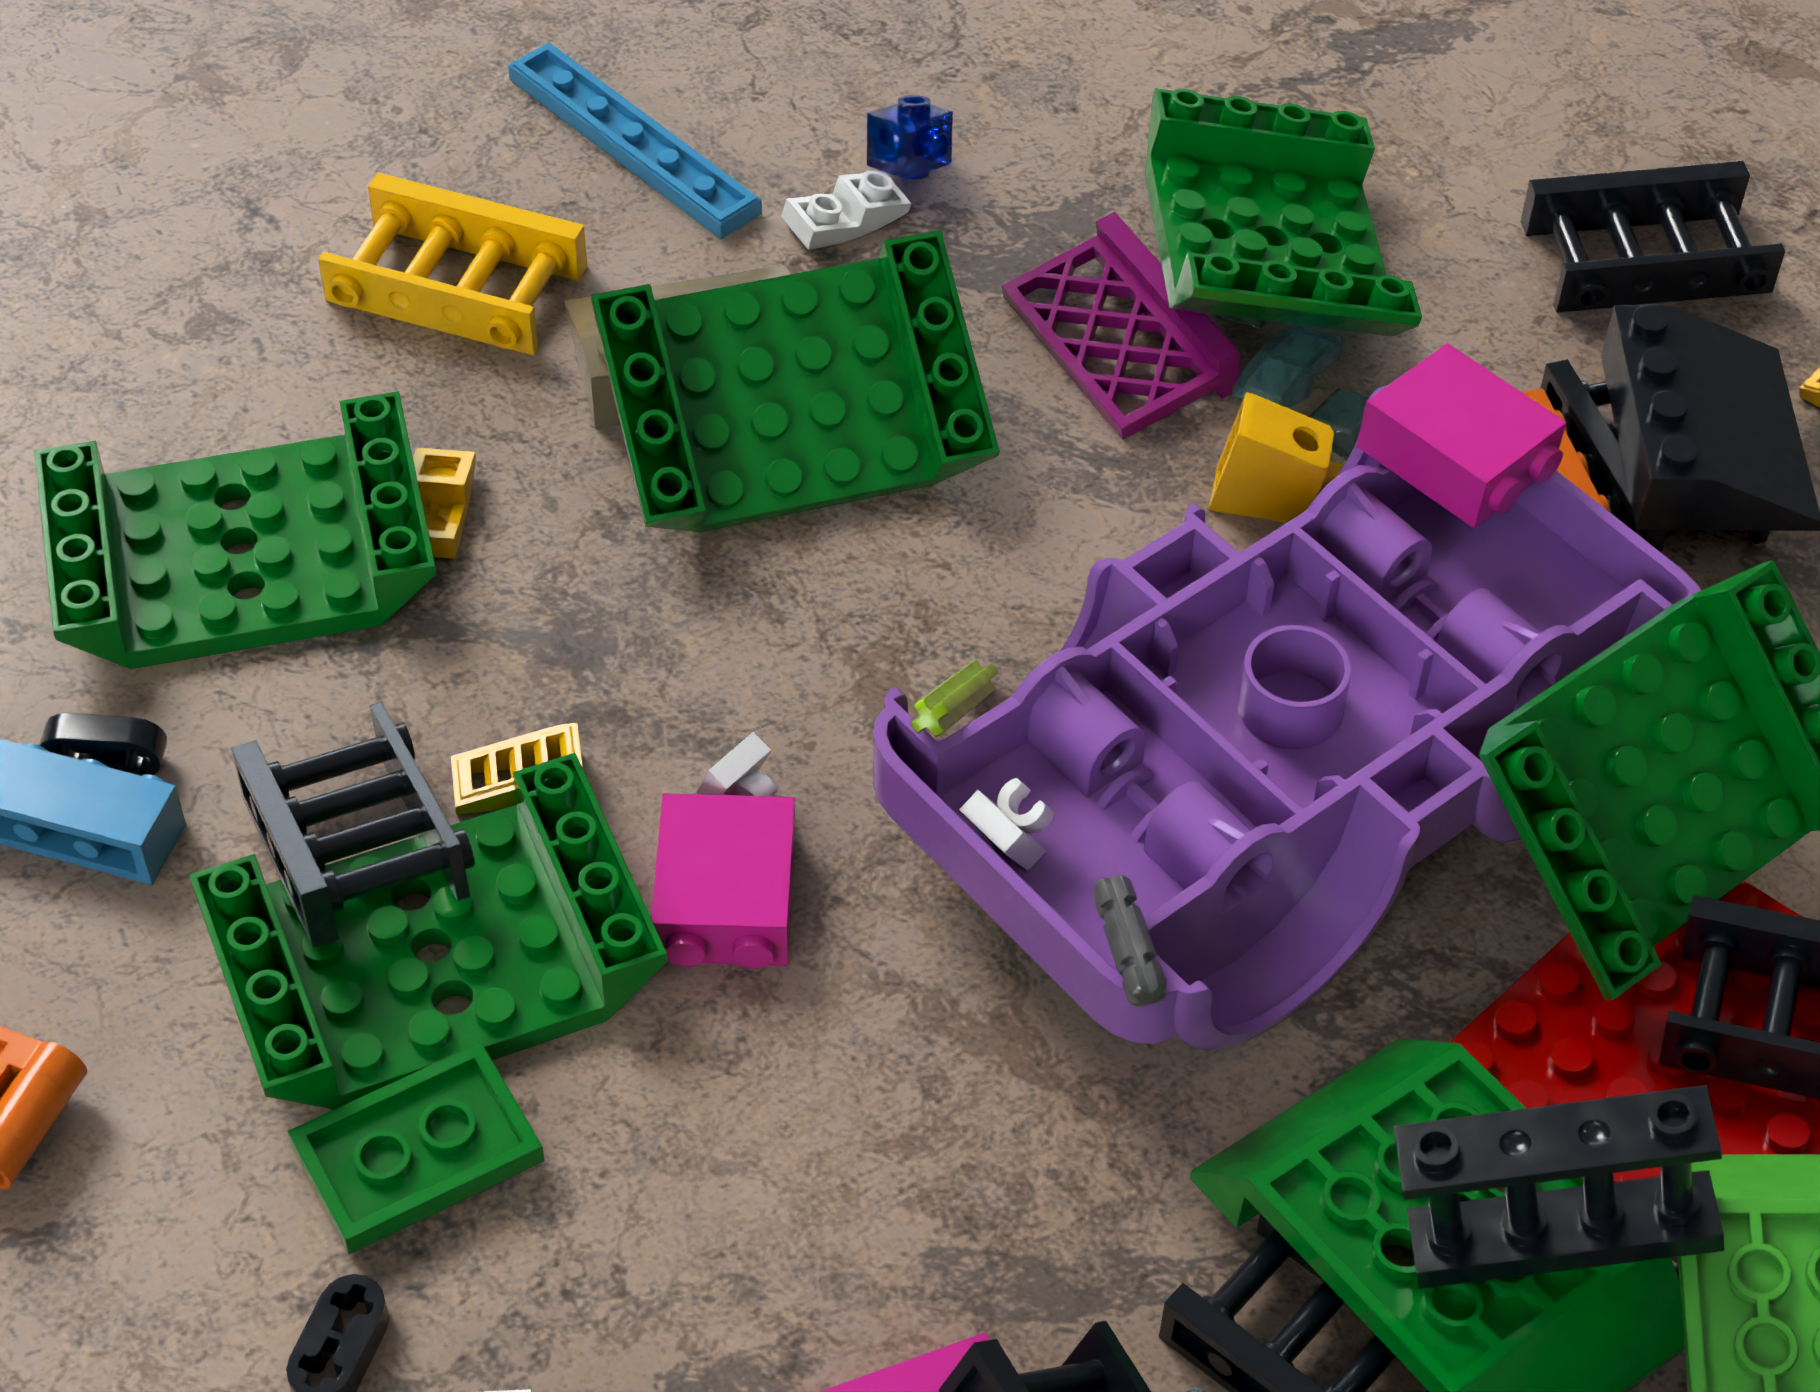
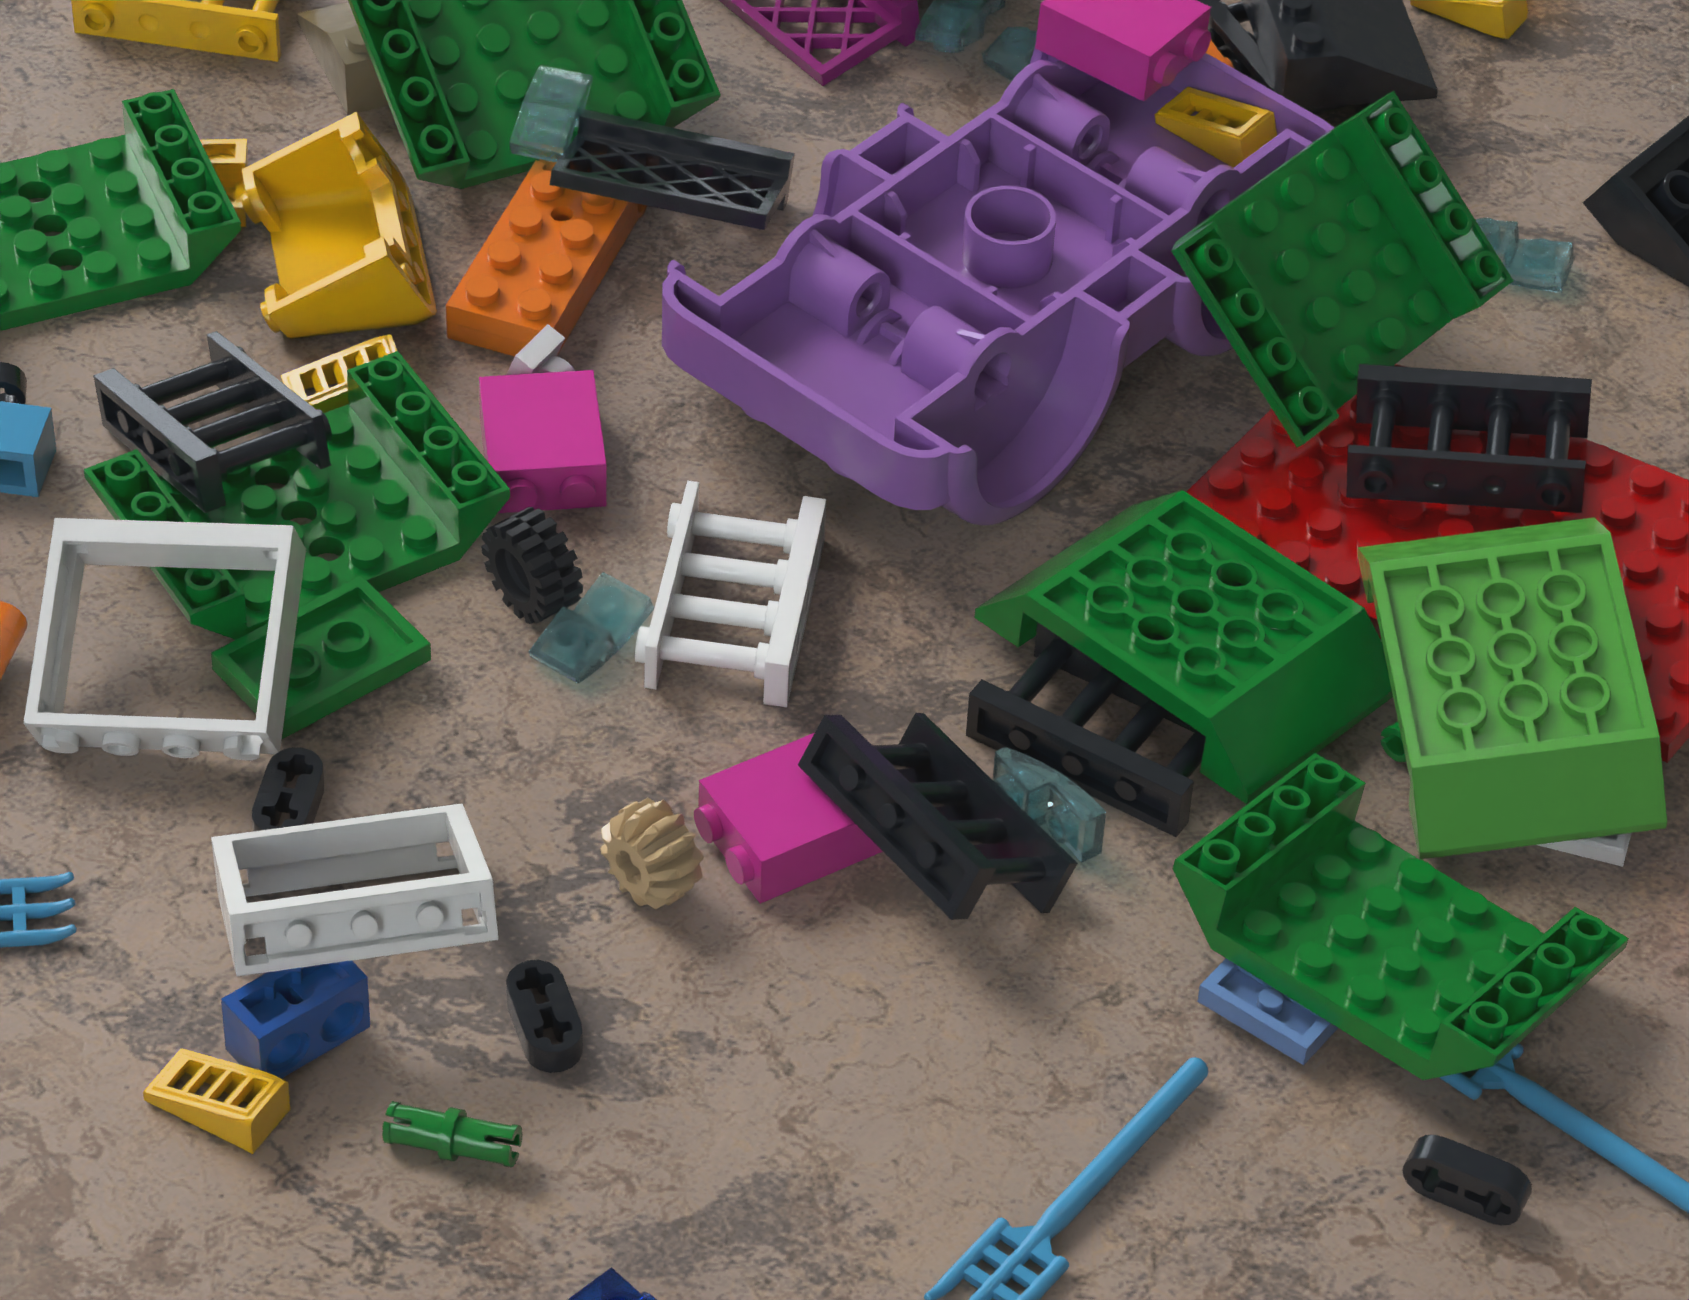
camera: 10 degrees left, 5 degrees down
lime axle [910,659,999,737] -> none
white tile [959,778,1055,871] -> none
flat silver axle [1093,874,1167,1008] -> none
yellow torso [1208,392,1344,523] -> none
black fence [1393,1085,1724,1289] -> none
none -> white window [23,518,306,760]
none -> yellow windscreen [240,112,437,338]
none -> orange hinge [446,149,647,357]
none -> black tyre [481,507,583,624]
none -> clear light blue slope [509,65,593,162]
none -> clear light blue slope [528,572,654,684]
none -> black fence [550,109,795,230]
none -> white fence [635,481,826,707]
none -> yellow slope [1154,87,1277,167]

